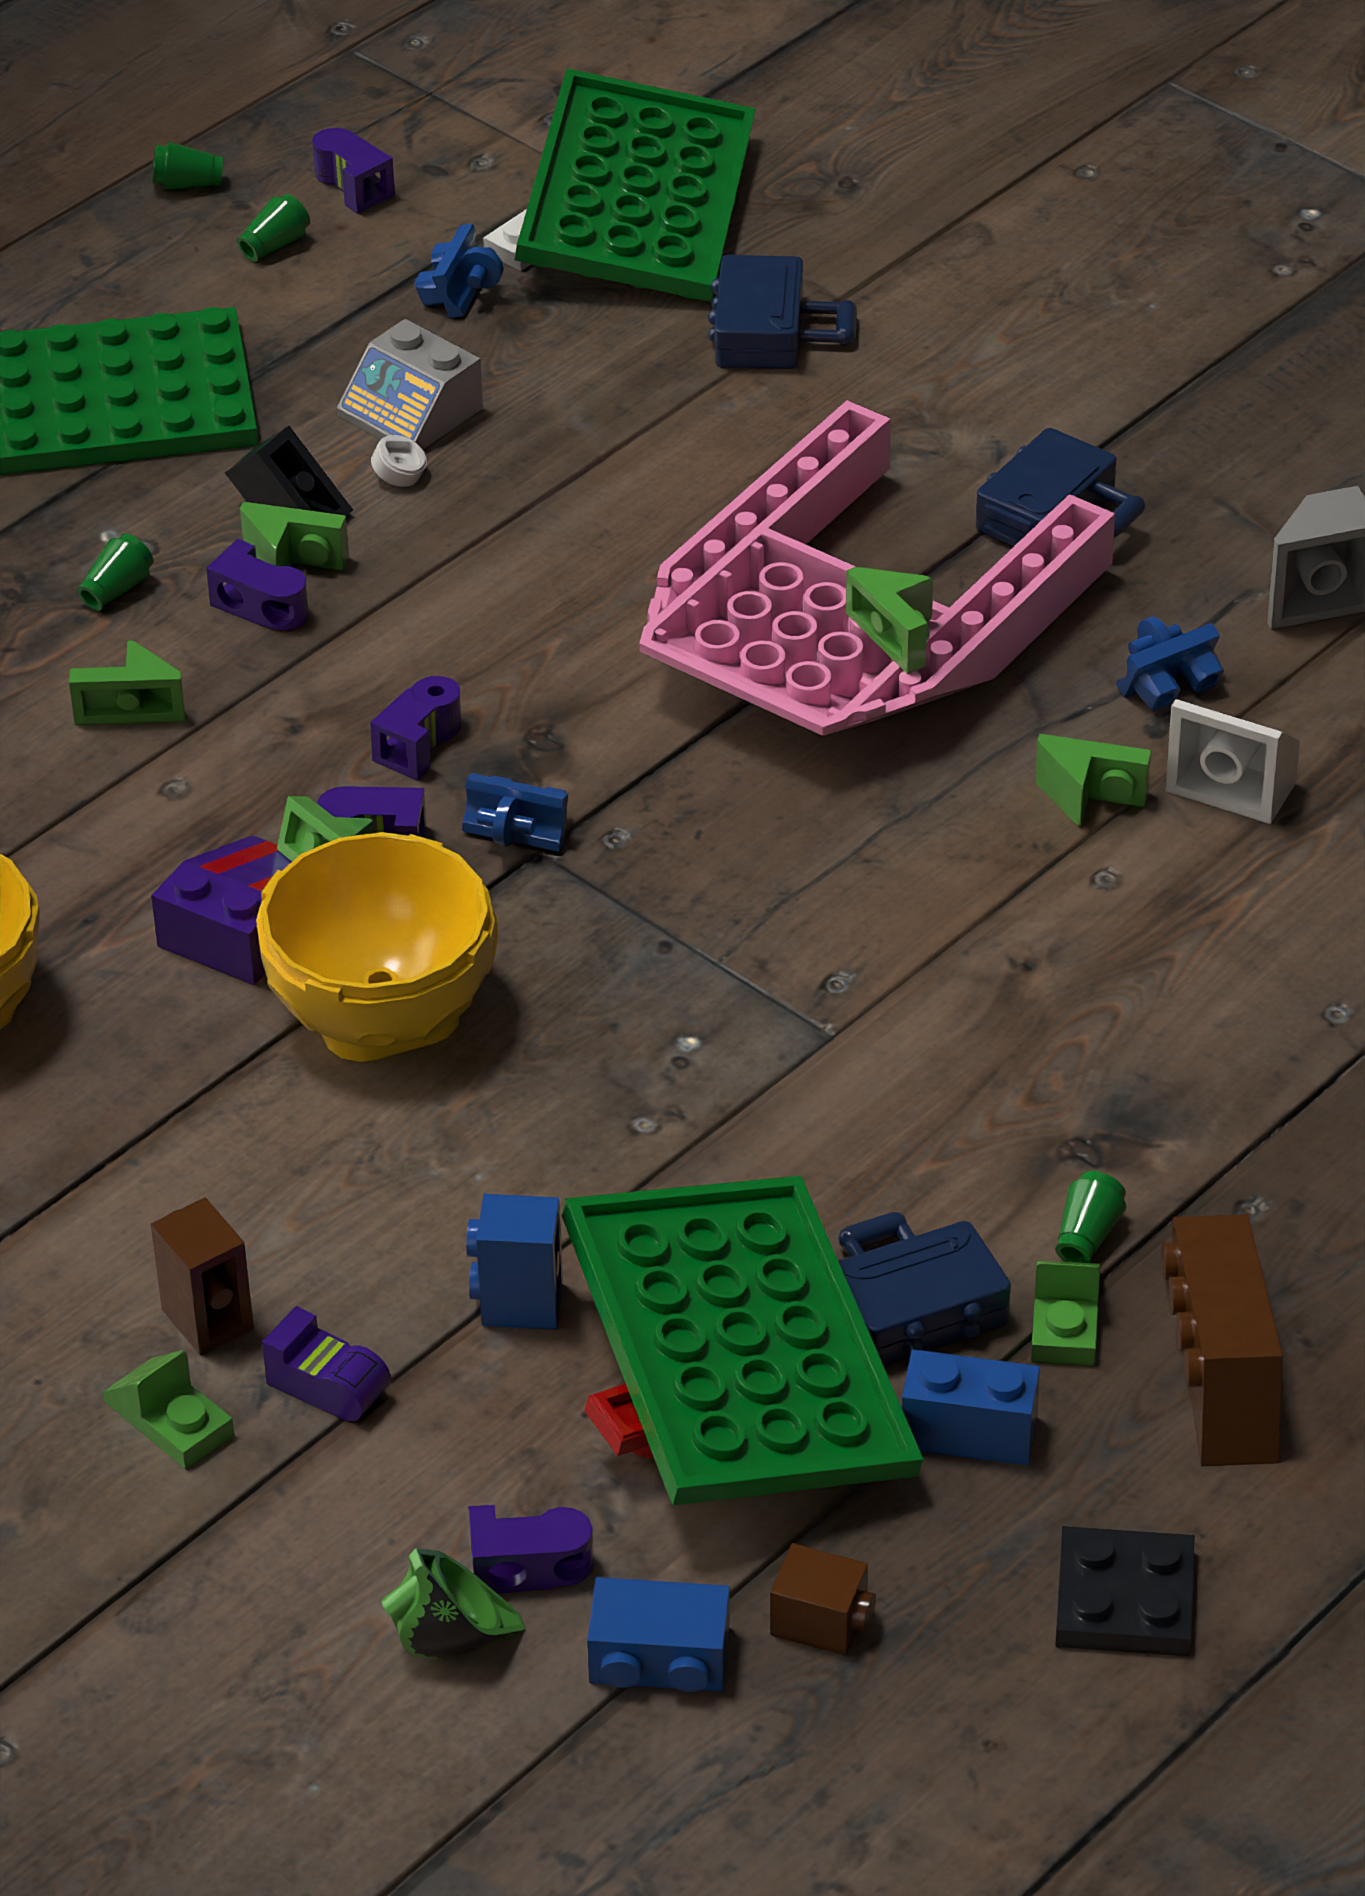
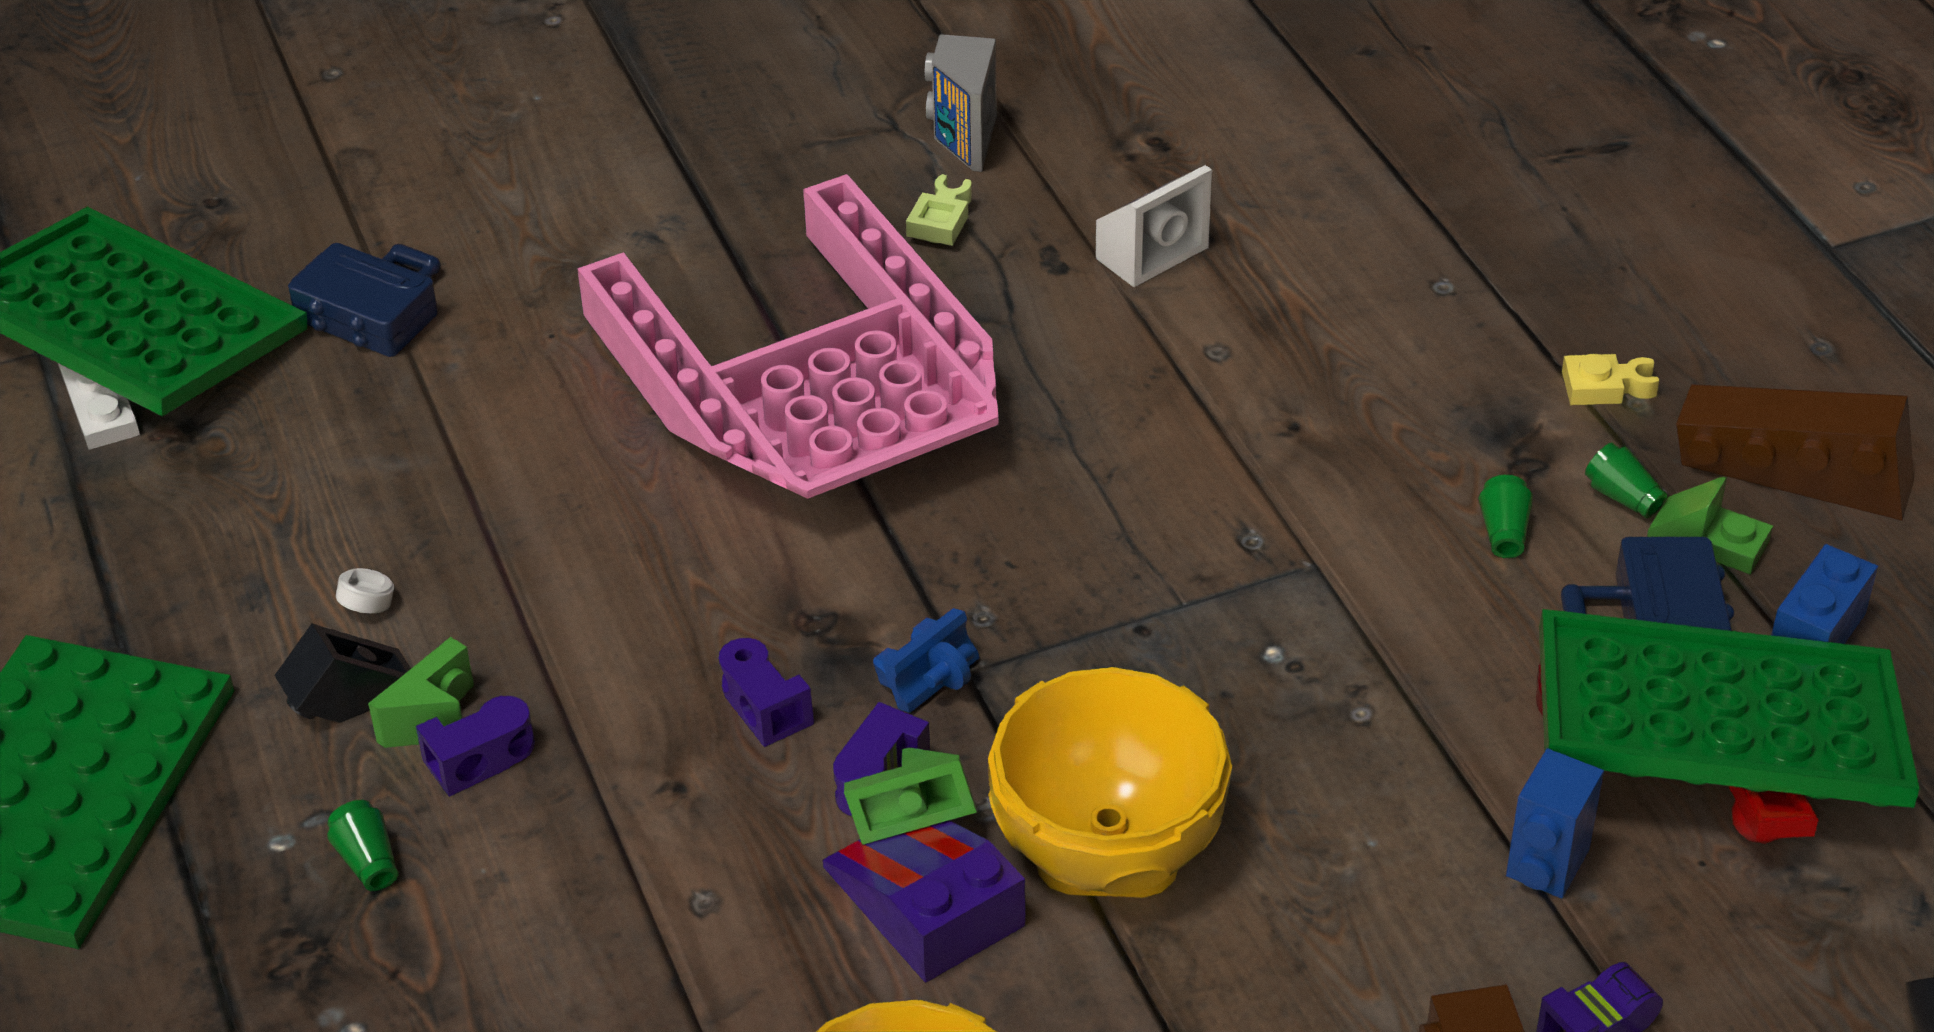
camera: 65 degrees left, 0 degrees up
bright green slope [69,640,186,725] -> none
slope [337,319,483,450] -> none
blue hips [415,224,504,318] -> none
dark purple leg [468,1505,594,1594] -> none
bright green slope [846,567,933,674] -> none
dark blue piece [976,428,1145,546] -> none
bright green slope [1036,734,1152,826] -> none
blue hips [1116,617,1224,712] -> none
none -> yellowish green plate [906,174,972,246]
none -> green cone [1478,475,1533,558]
none -> light yellow plate [1562,354,1659,405]

